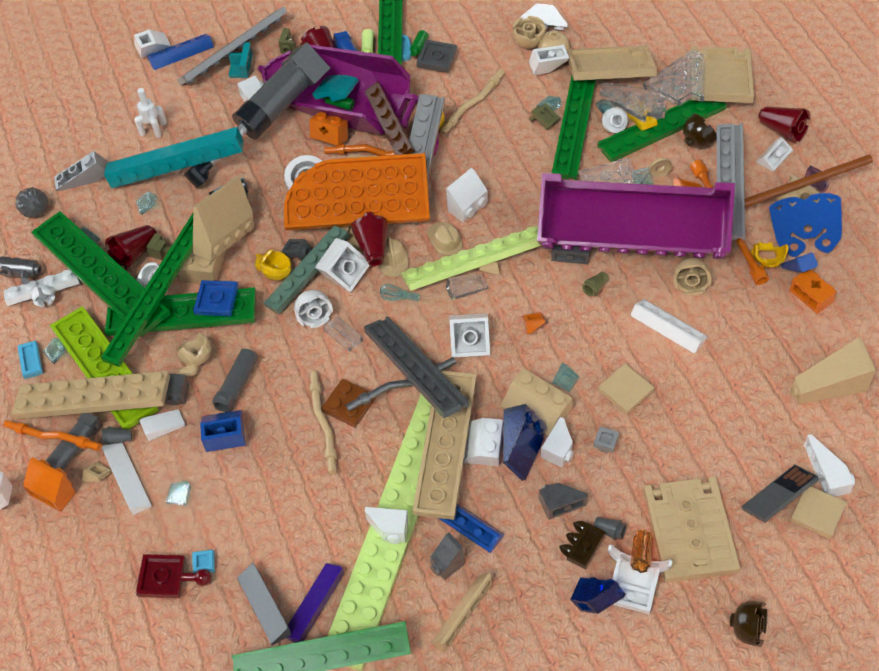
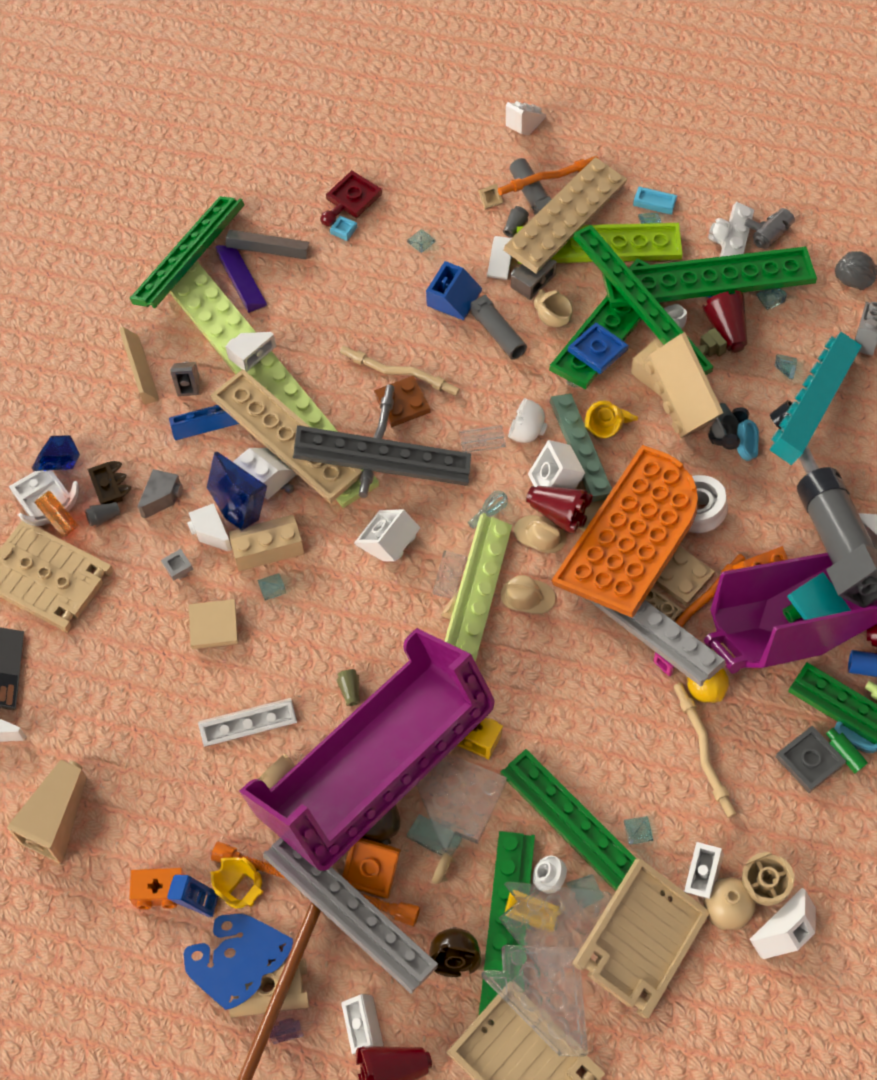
camera: 125 degrees right, 5 degrees up
orange slope [23,457,75,512] -> none
white slope [102,443,152,515] -> none
dark grey bracket [281,239,312,261] -> none
reddish brown plate [365,81,415,155] -> none
white slope [446,168,488,222] -> none
orange slope [523,312,545,334] -> none
olive bracket [529,103,560,130] -> none

